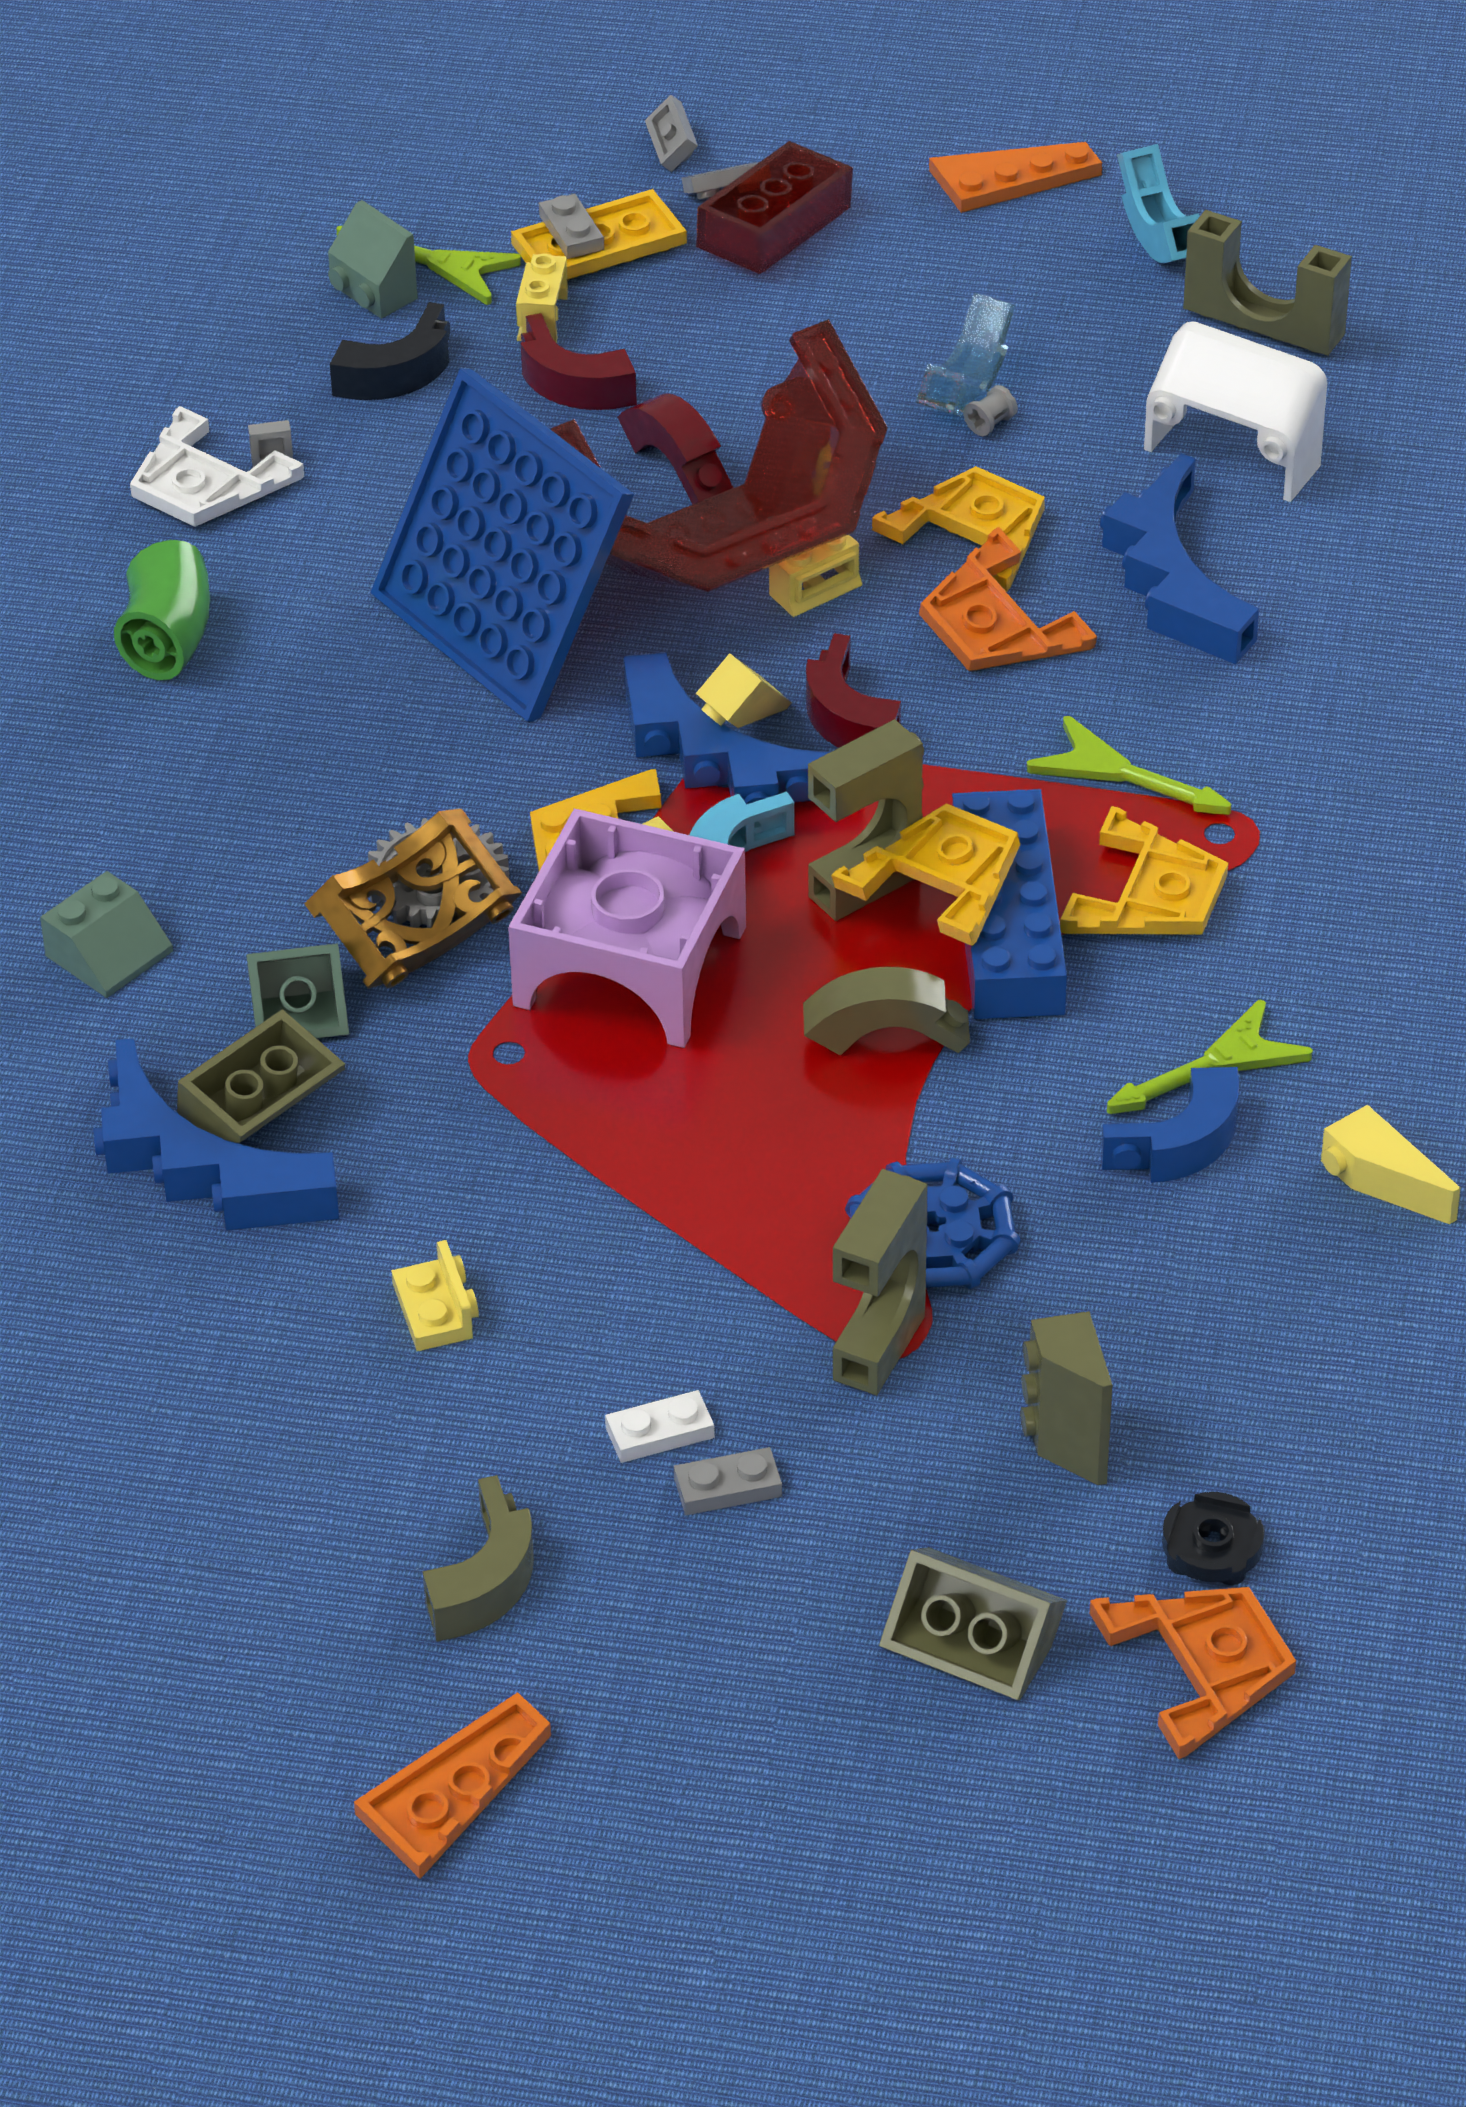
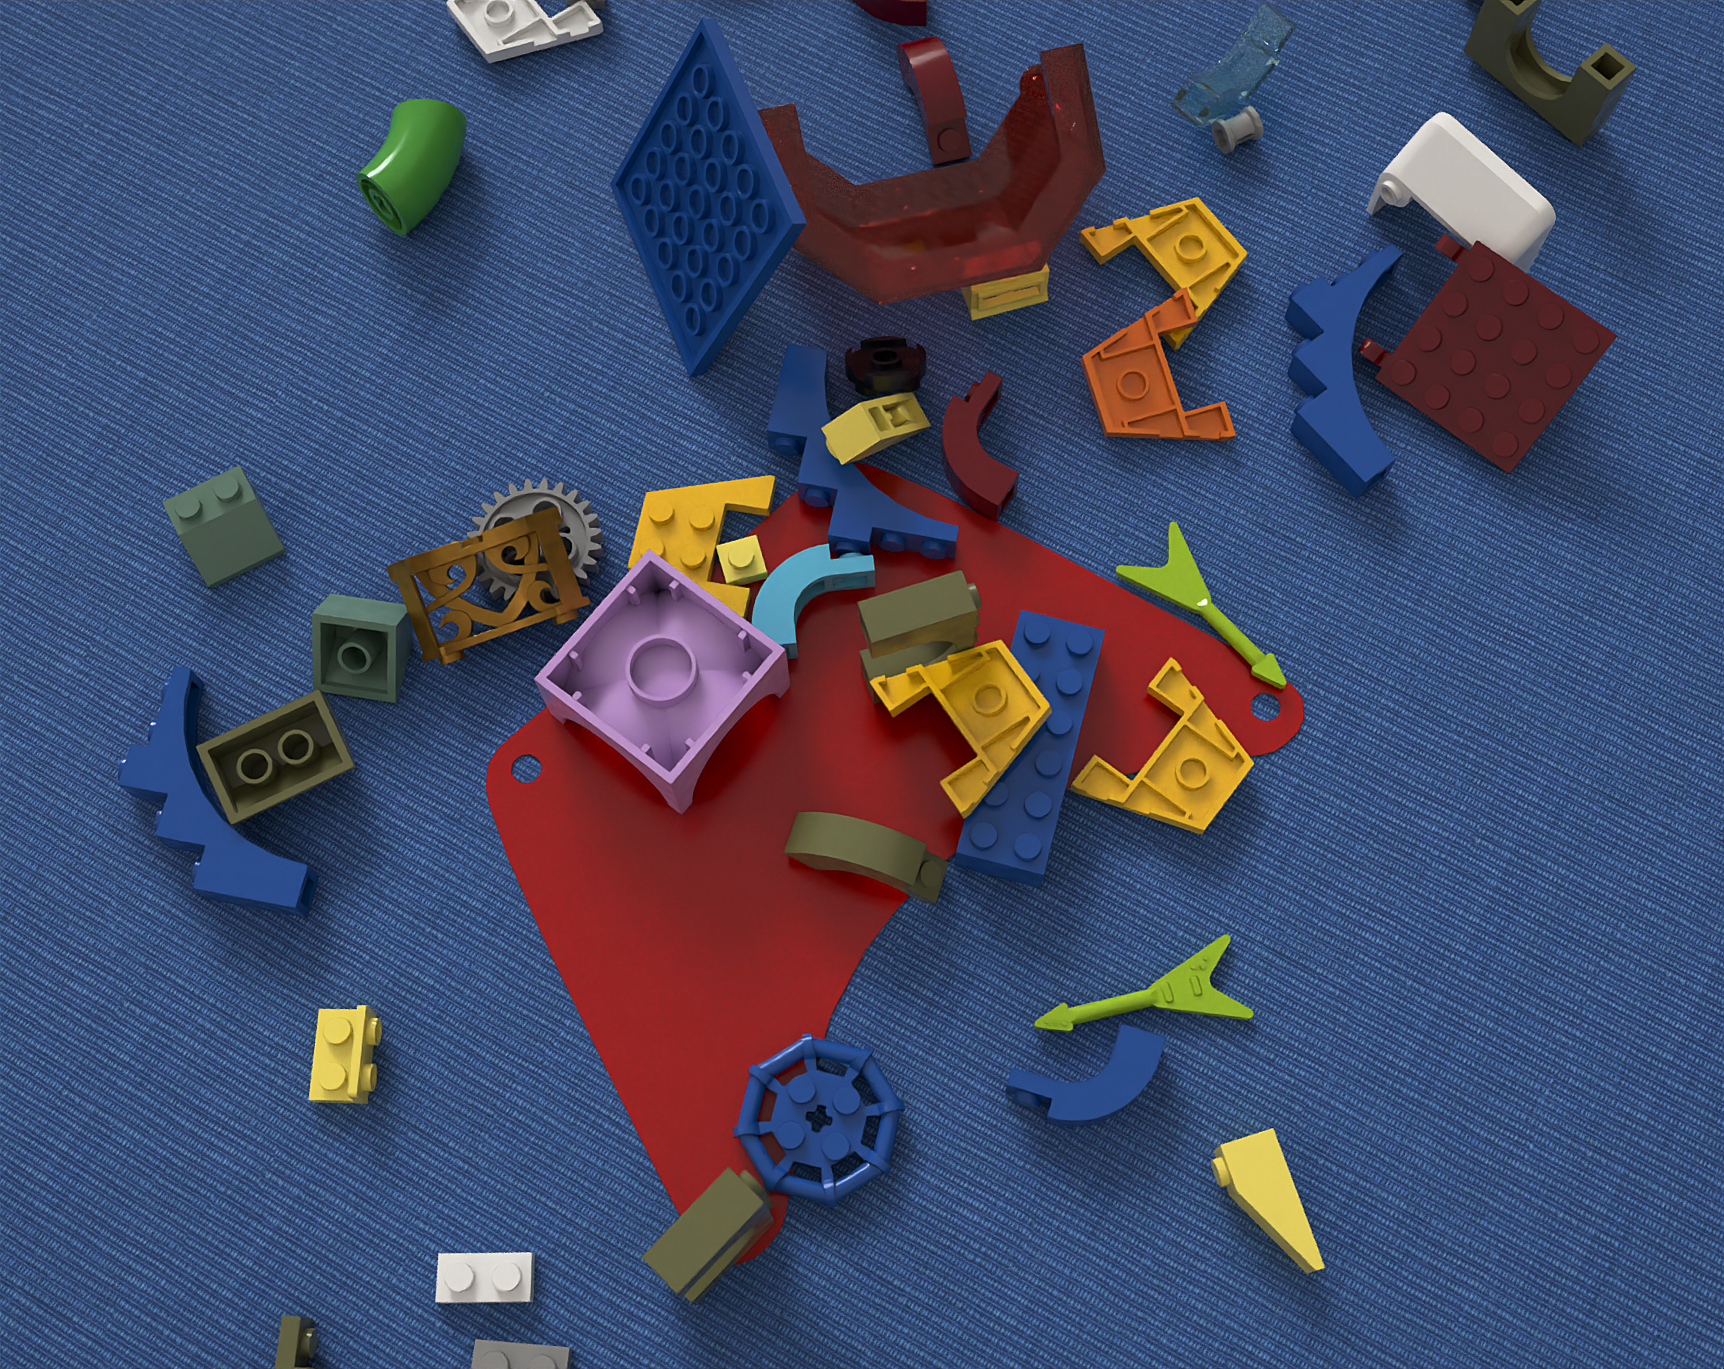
camera: 20 degrees right, 25 degrees up
none -> black plate [845,336,927,395]
none -> dark red plate [1358,233,1618,474]

